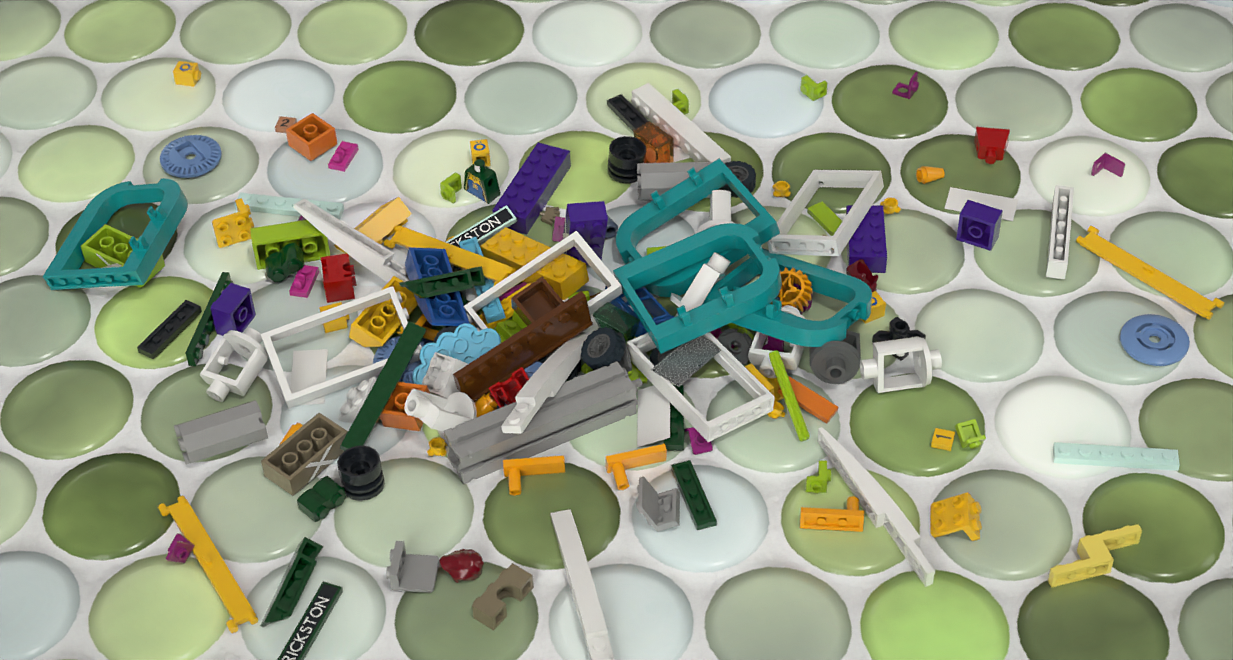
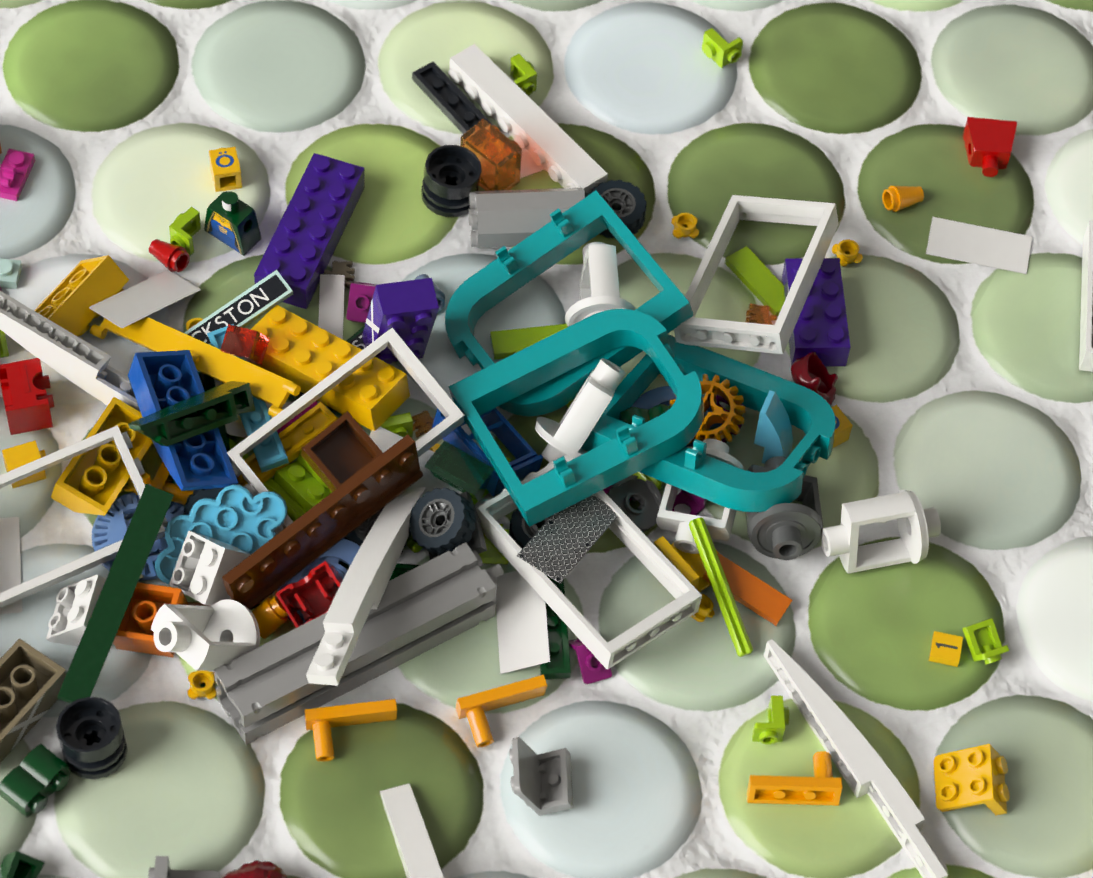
camera: 10 degrees left, 10 degrees up
dark green tile [671,460,717,531] -> none
black plant [872,317,926,361] -> none
magenta bracket [892,72,919,99] -> none
dark purple brick [956,200,1003,251] -> none
none -> white sticker [89,270,200,328]
none -> red cone [149,239,190,272]
none -> clear red panel [221,324,270,365]
none -> white sticker [318,274,345,339]
none -> medium azure slope [754,390,793,464]

